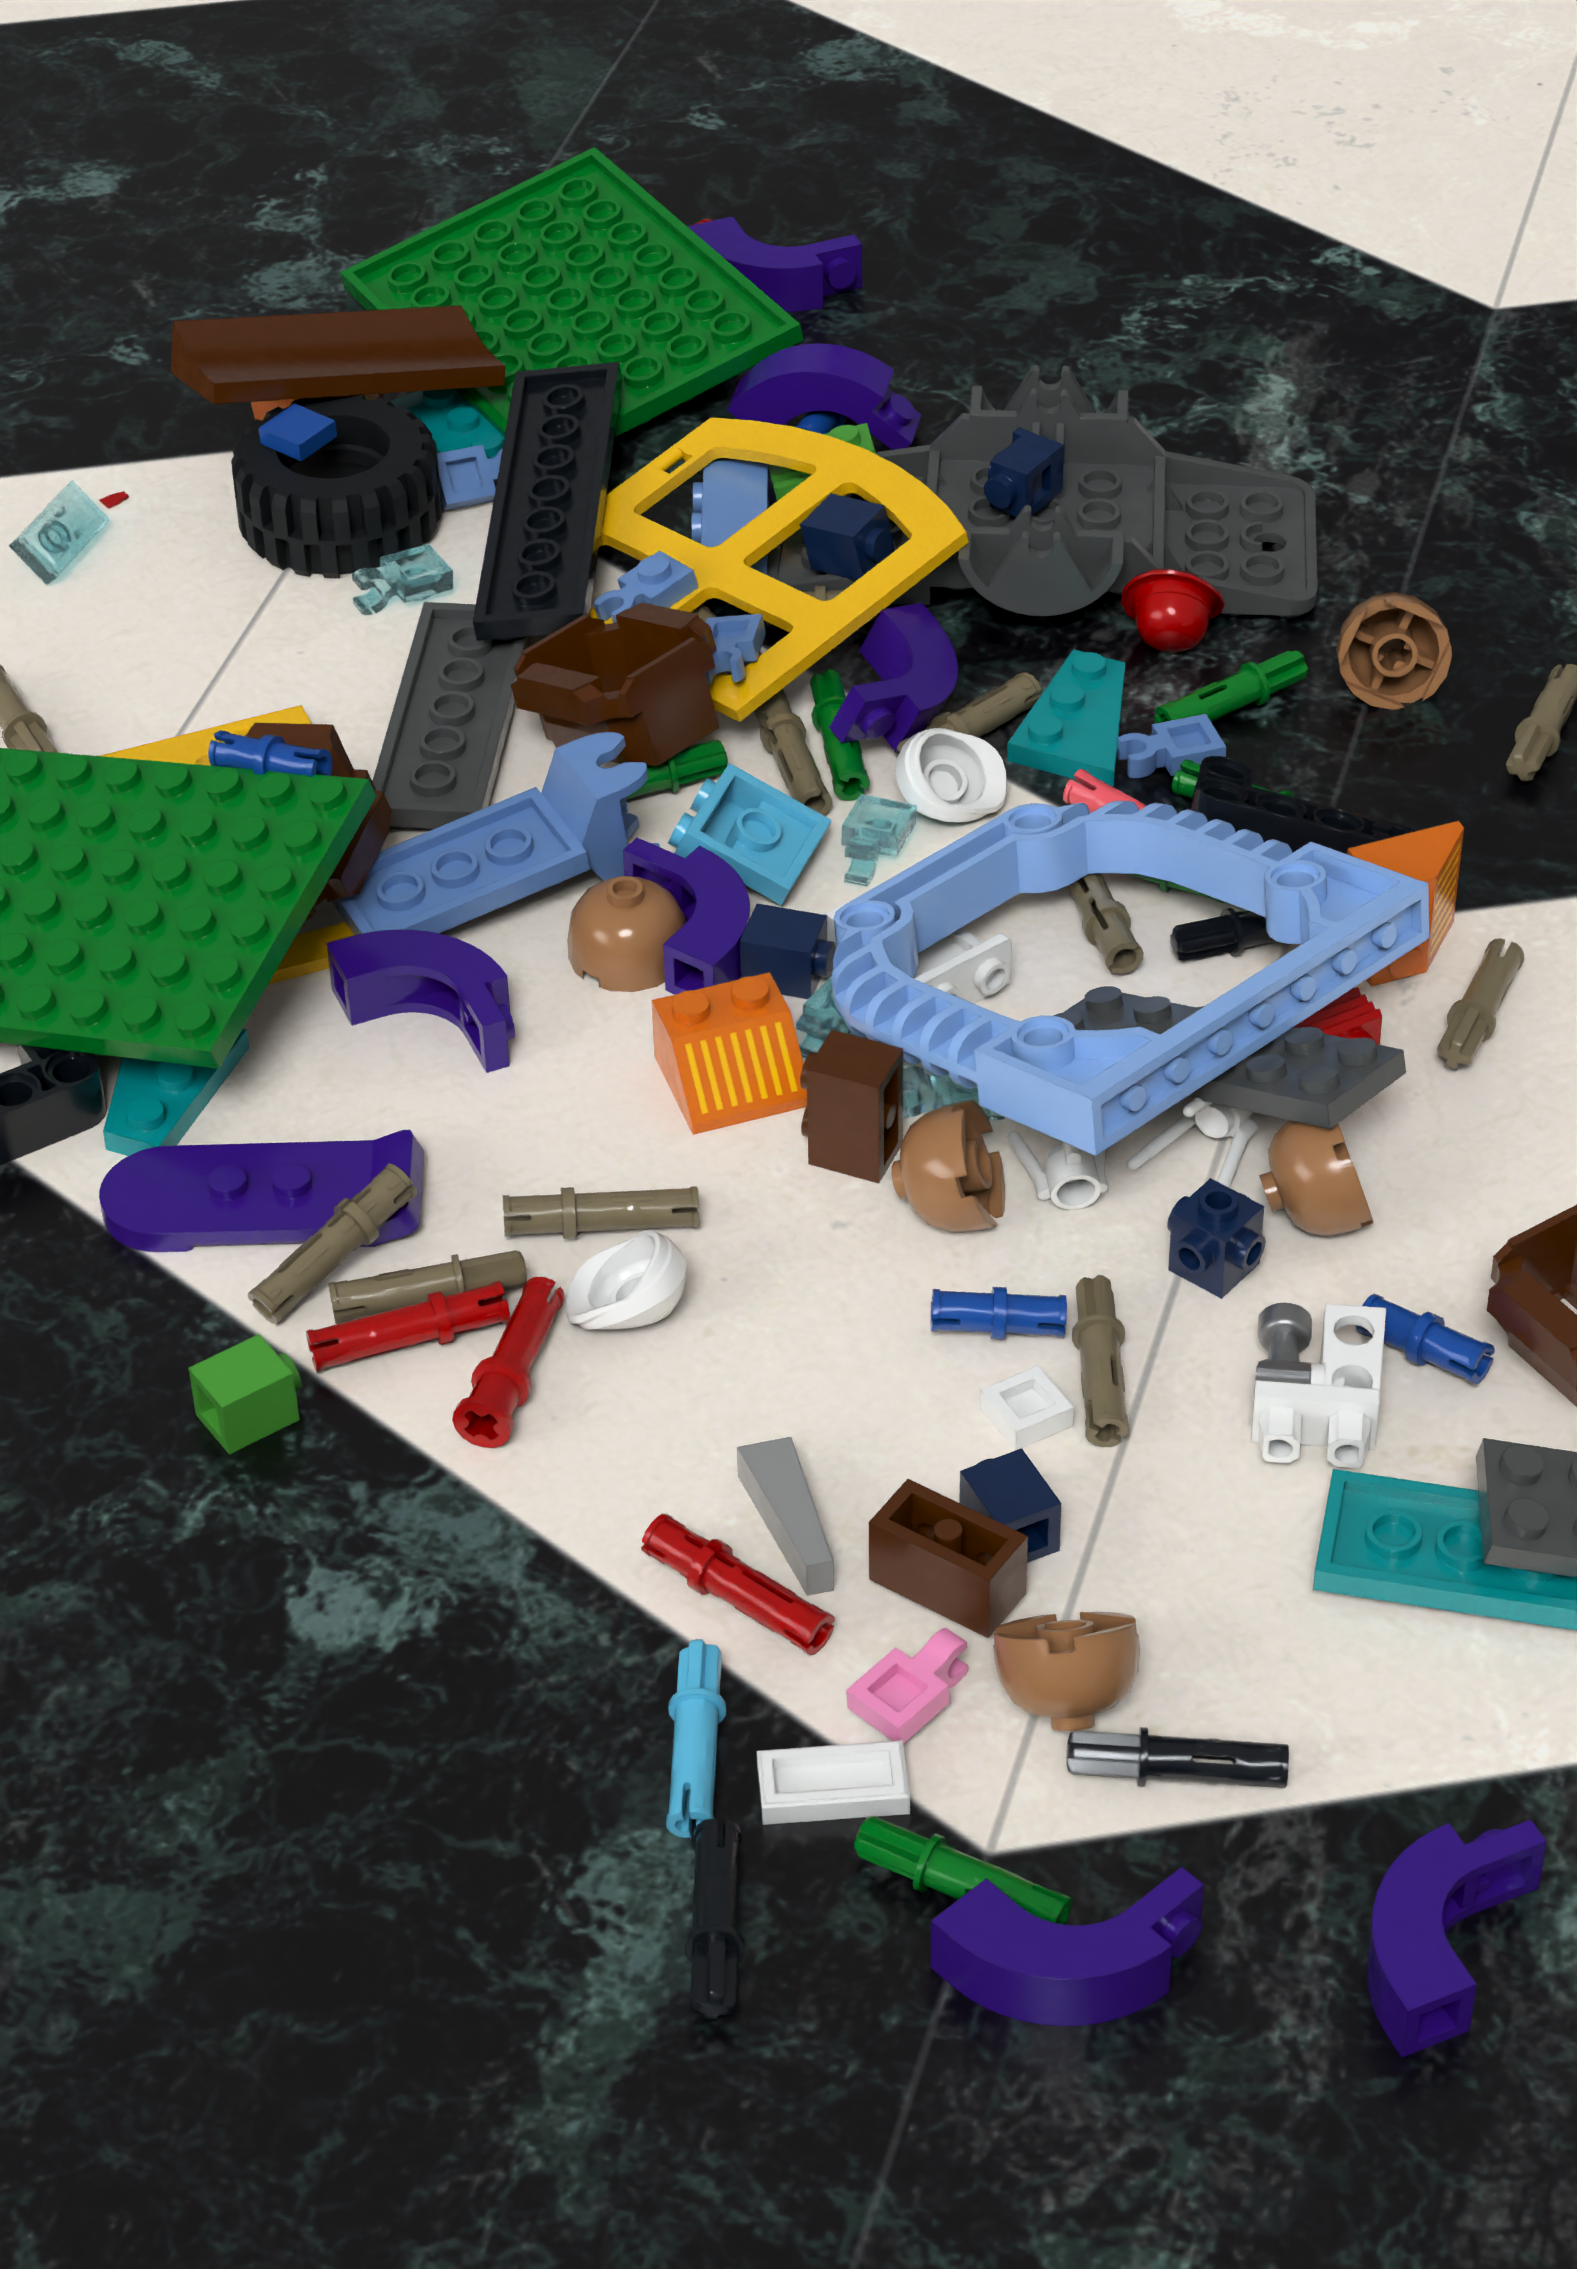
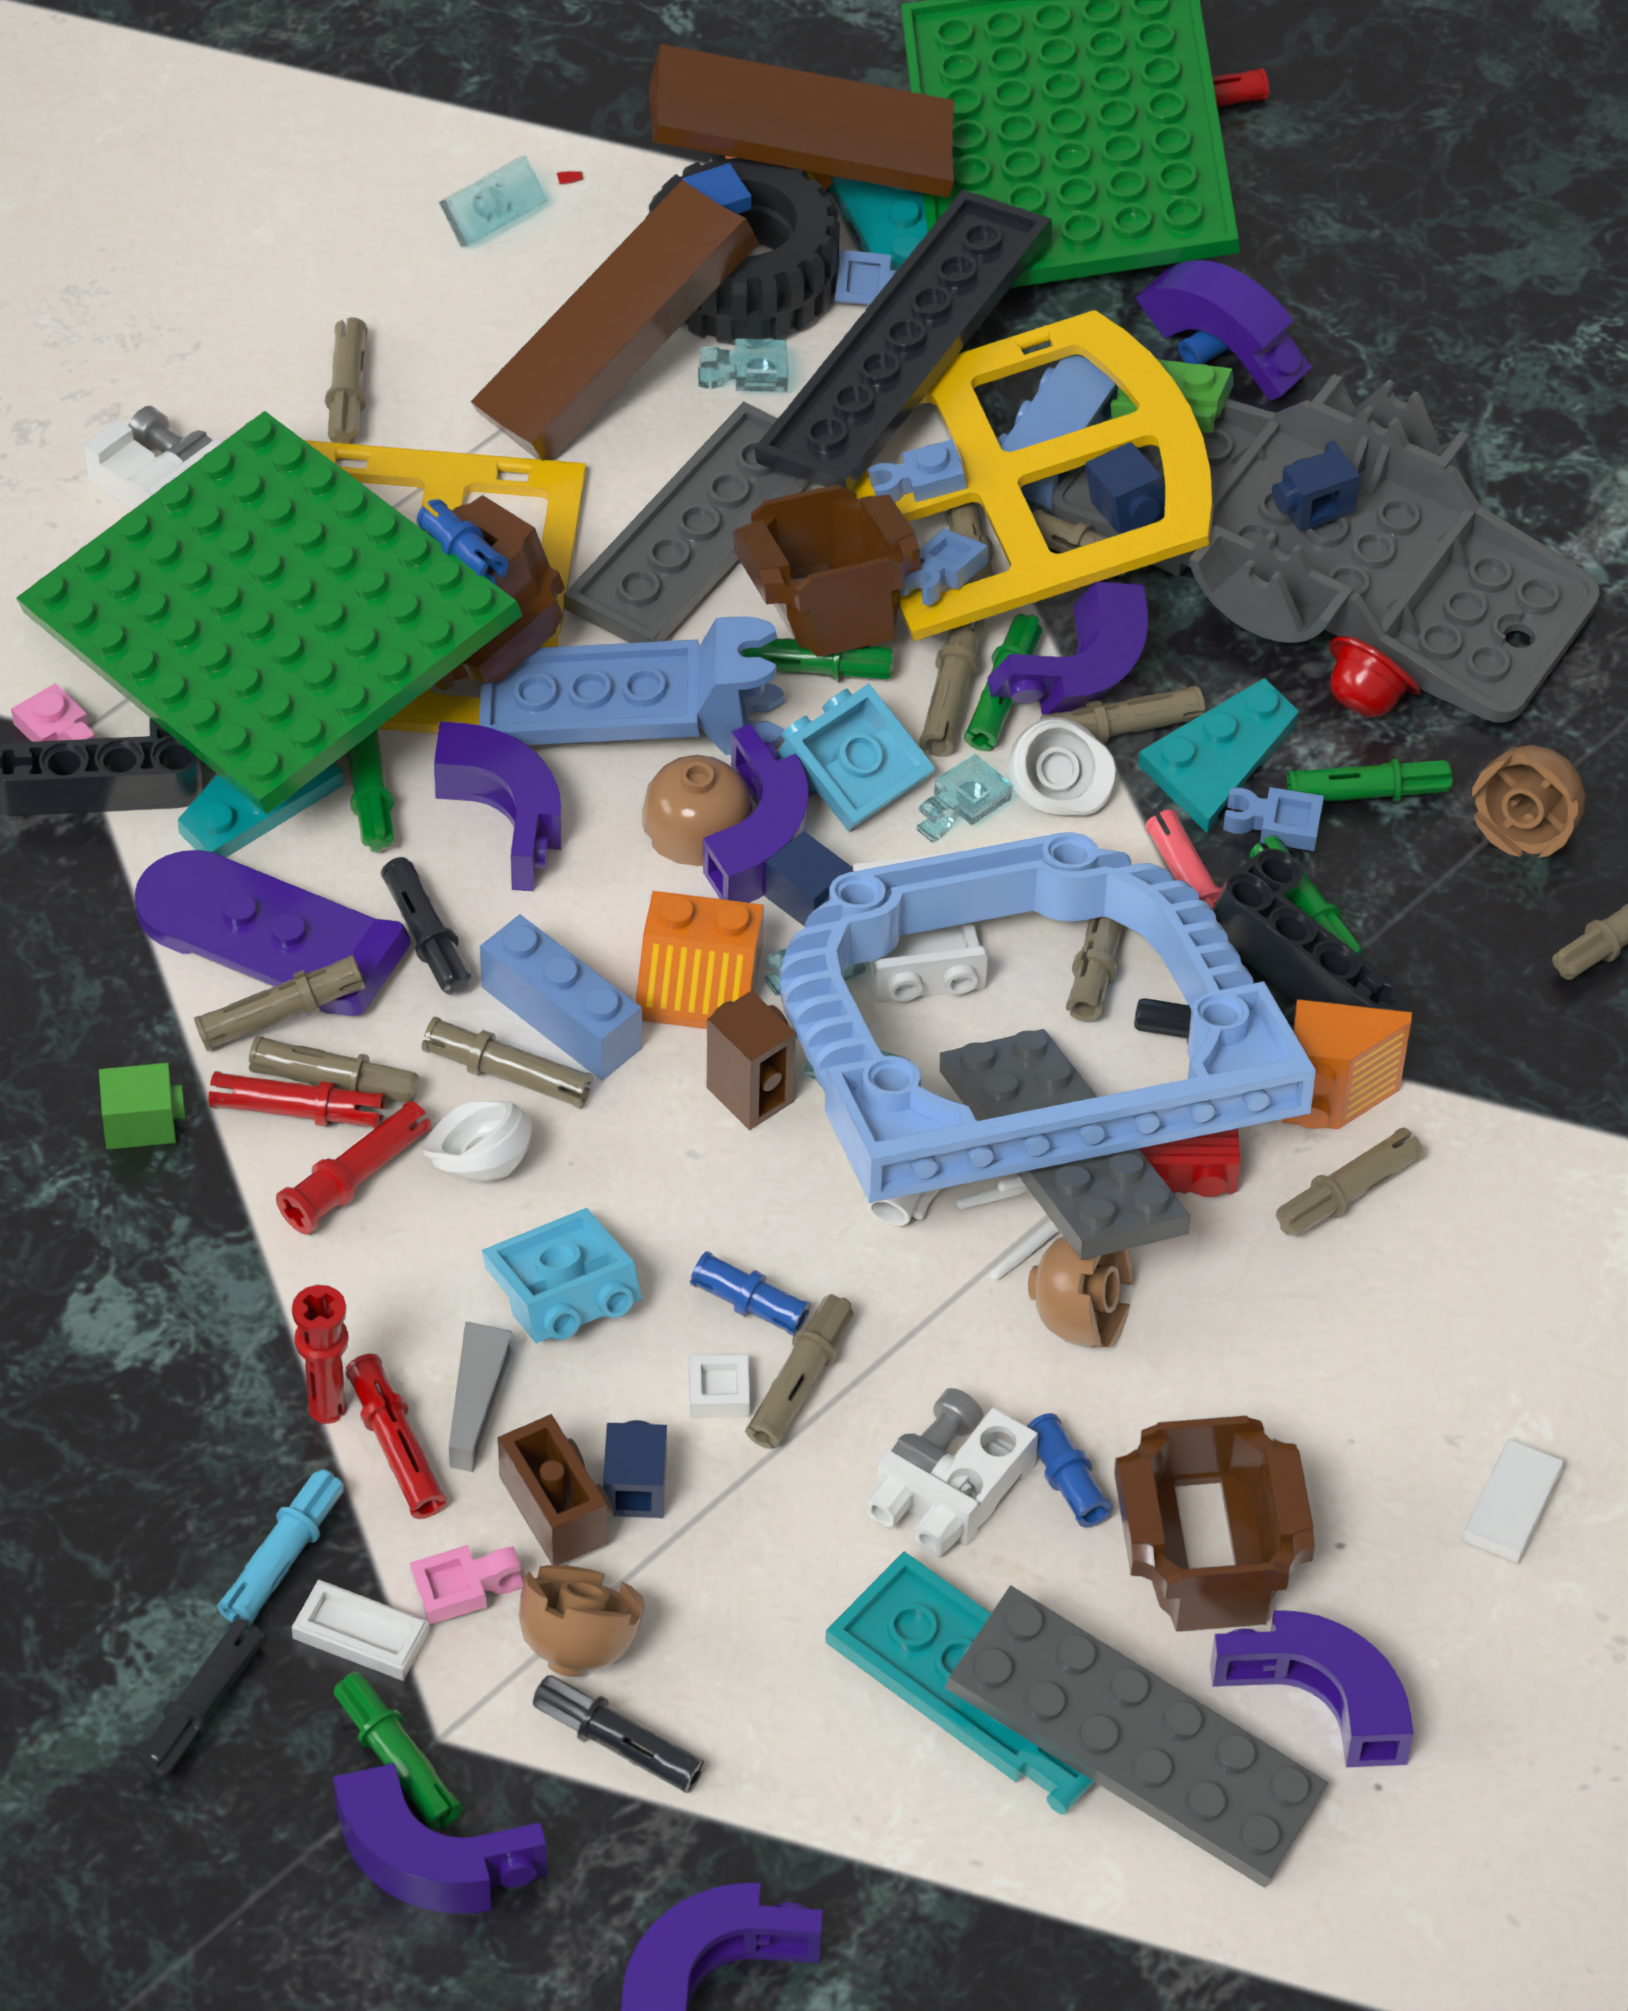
camera: 25 degrees right, 10 degrees up
dark purple arch [687,216,862,312] -> none
medium nougat cylinder [892,1100,1005,1232] -> none
dark blue brick [1167,1178,1266,1299] -> none
none -> red pin [292,1284,349,1424]
none -> green axle [348,728,394,852]
none -> black axle [380,857,471,995]
none -> reddish brown arch [470,179,759,461]
none -> medium blue brick [480,914,642,1081]
none -> medium azure plate [481,1208,642,1344]

